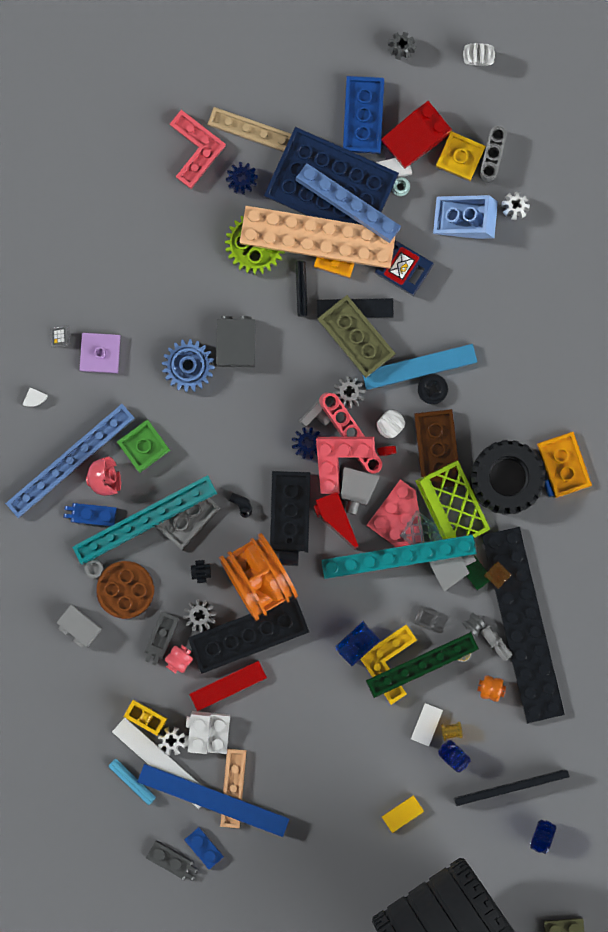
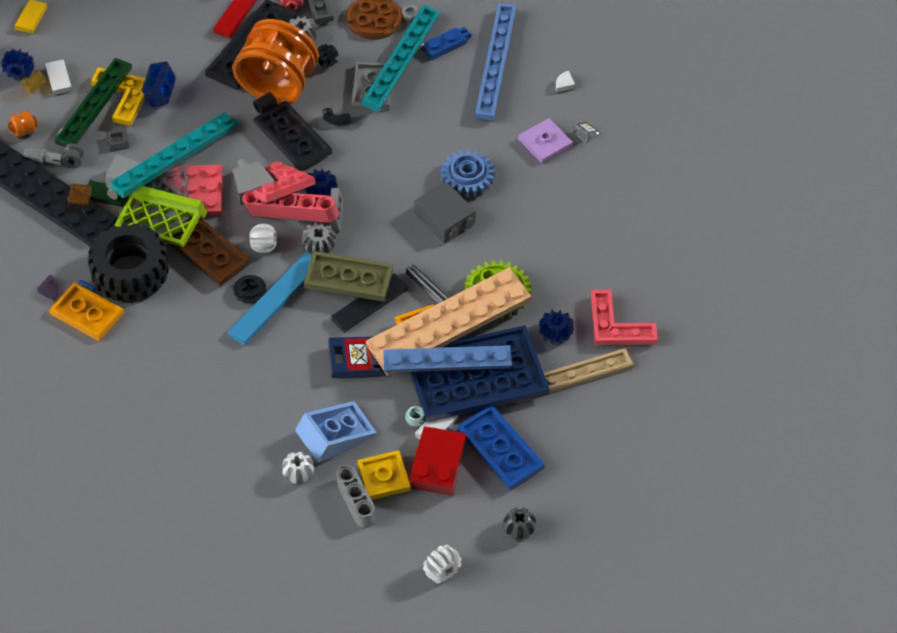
camera: 135 degrees right, 30 degrees down
coral cylinder [86,456,121,496] -> none
bright green plate [117,419,171,473] -> none
red slope [314,492,358,549] -> none
red tile [377,446,397,456] -> none
none -> clear purple tile [37,275,59,301]

